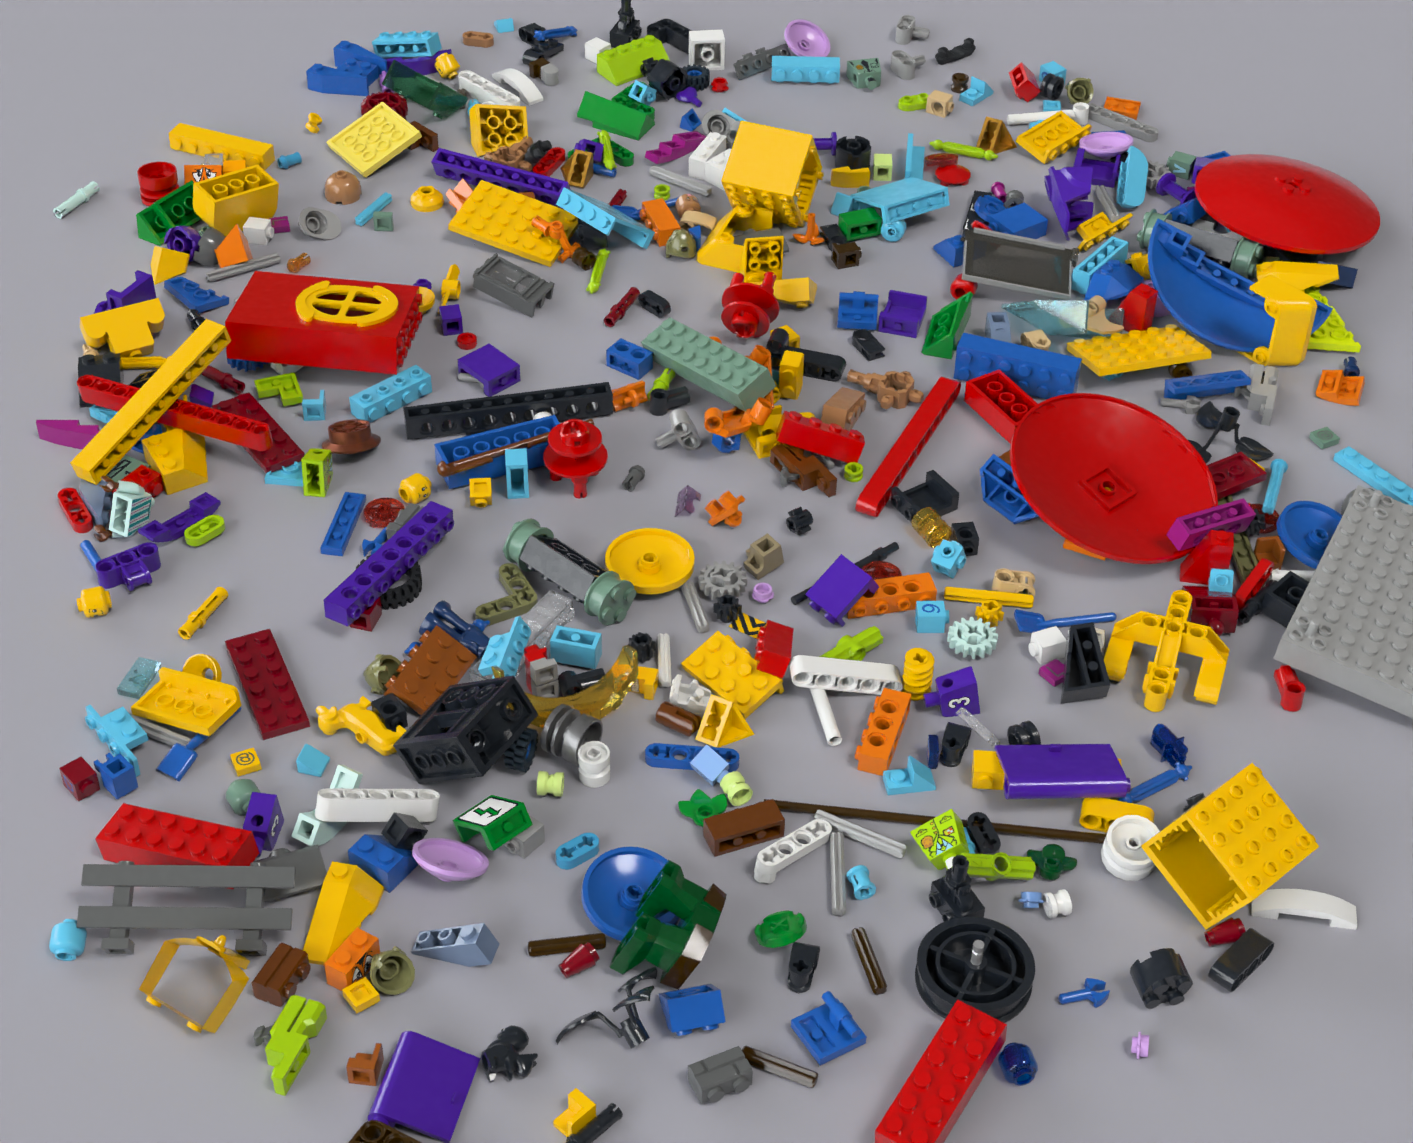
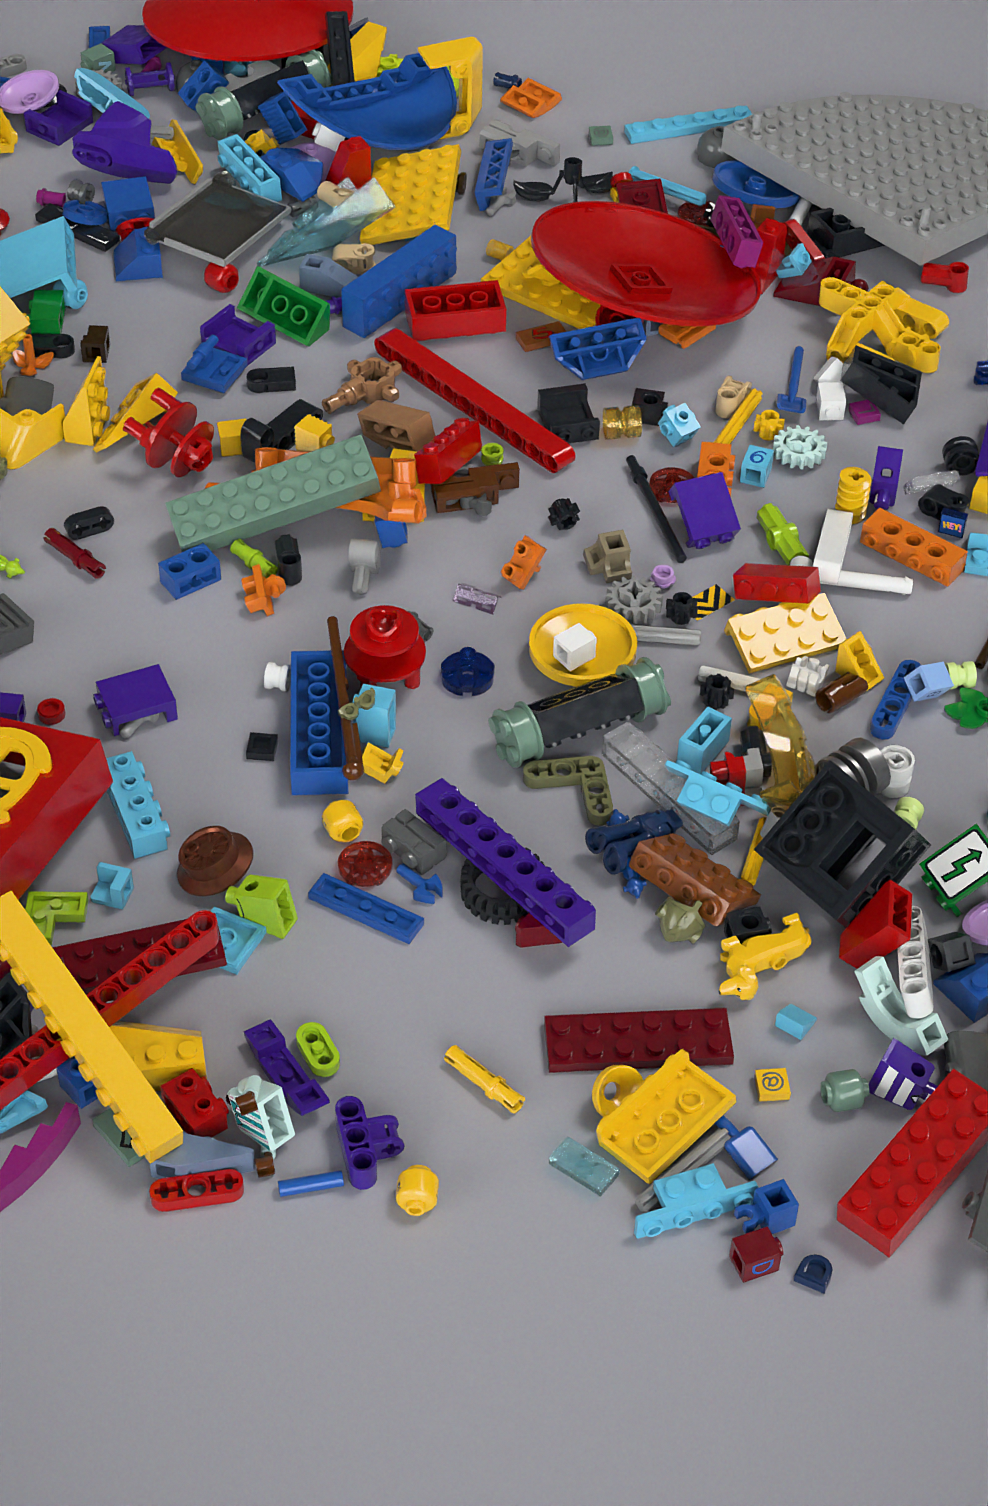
camera: 70 degrees left, 5 degrees up
black brick [403,382,613,440] -> none
none -> black tile [325,11,355,86]
none -> olive piece [338,688,376,720]
none -> clear blue plate [441,647,495,696]
none -> white brick [553,623,597,671]
none -> red tile [610,172,633,188]
none -> dark blue tile [794,1254,833,1294]
none -> red slope [839,880,913,969]

